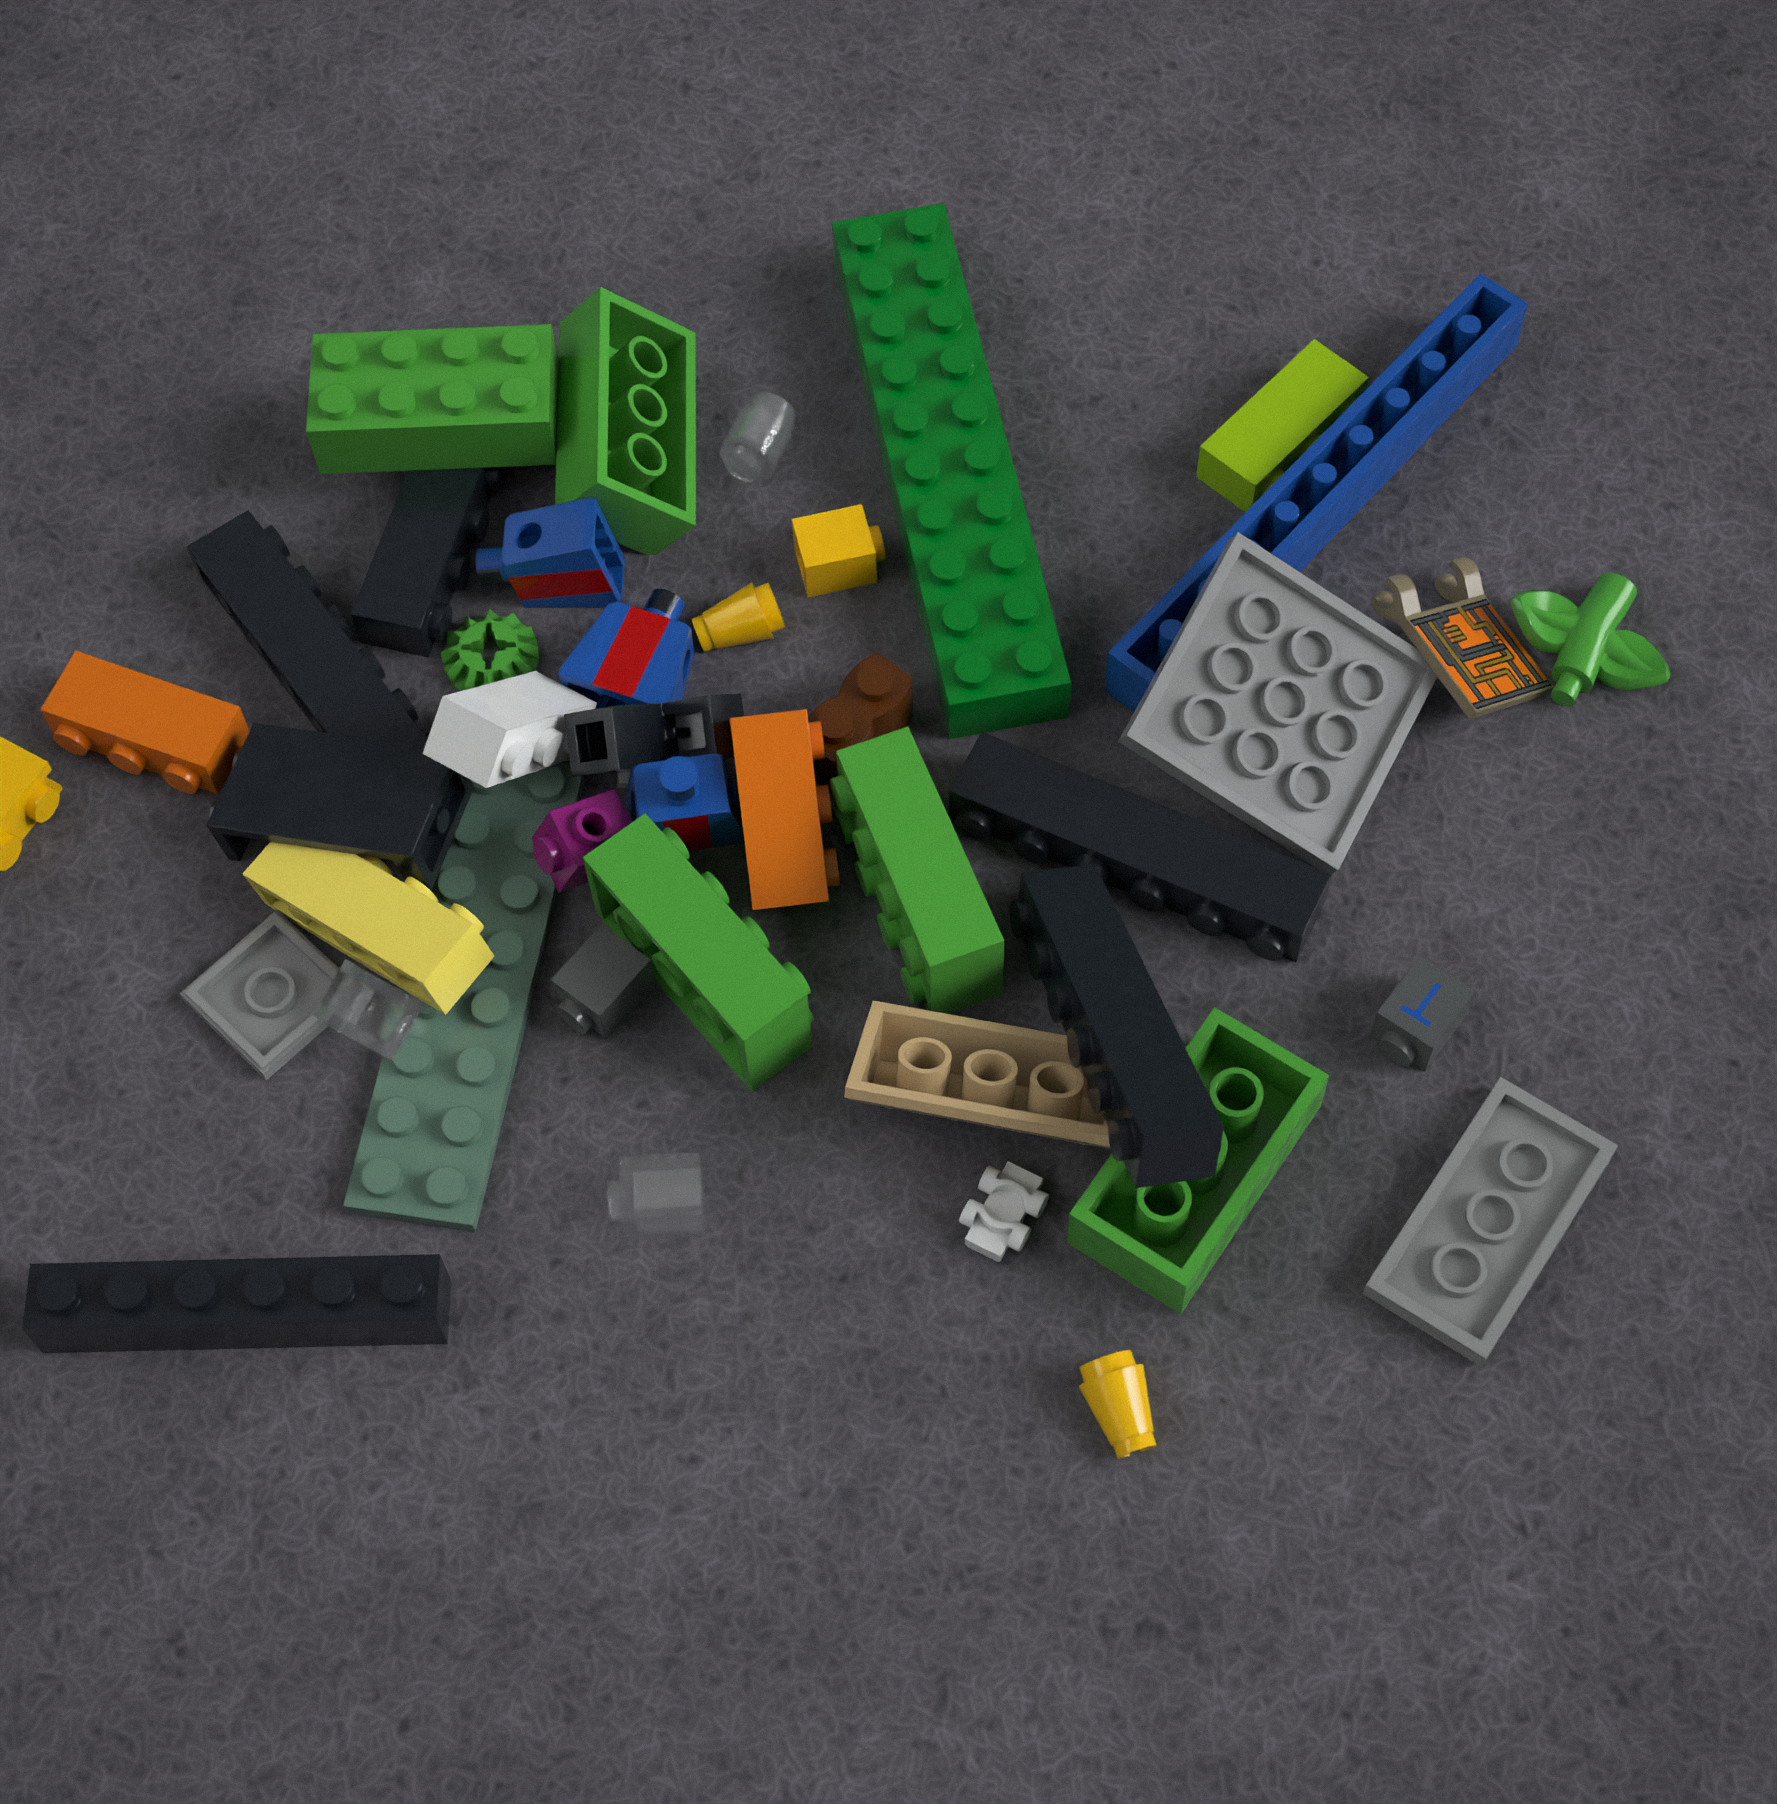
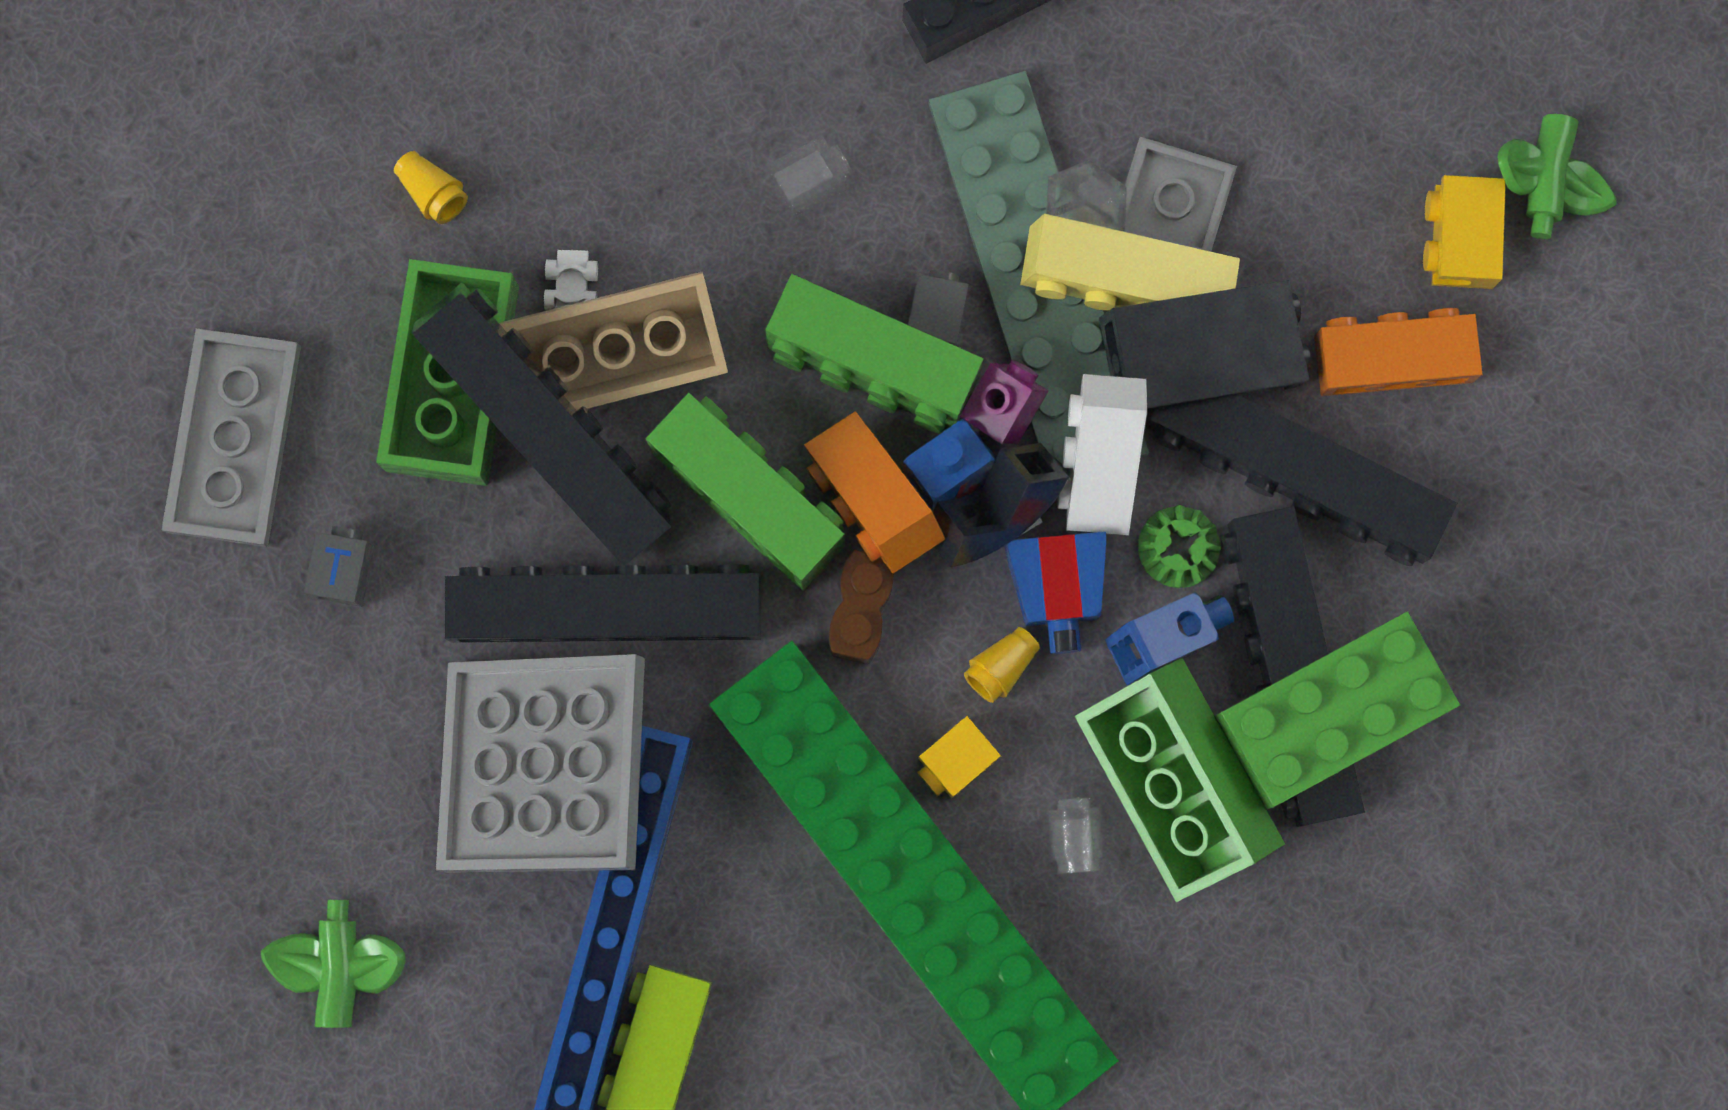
camera: 150 degrees right, 20 degrees up
flag [1371,557,1554,720] -> none

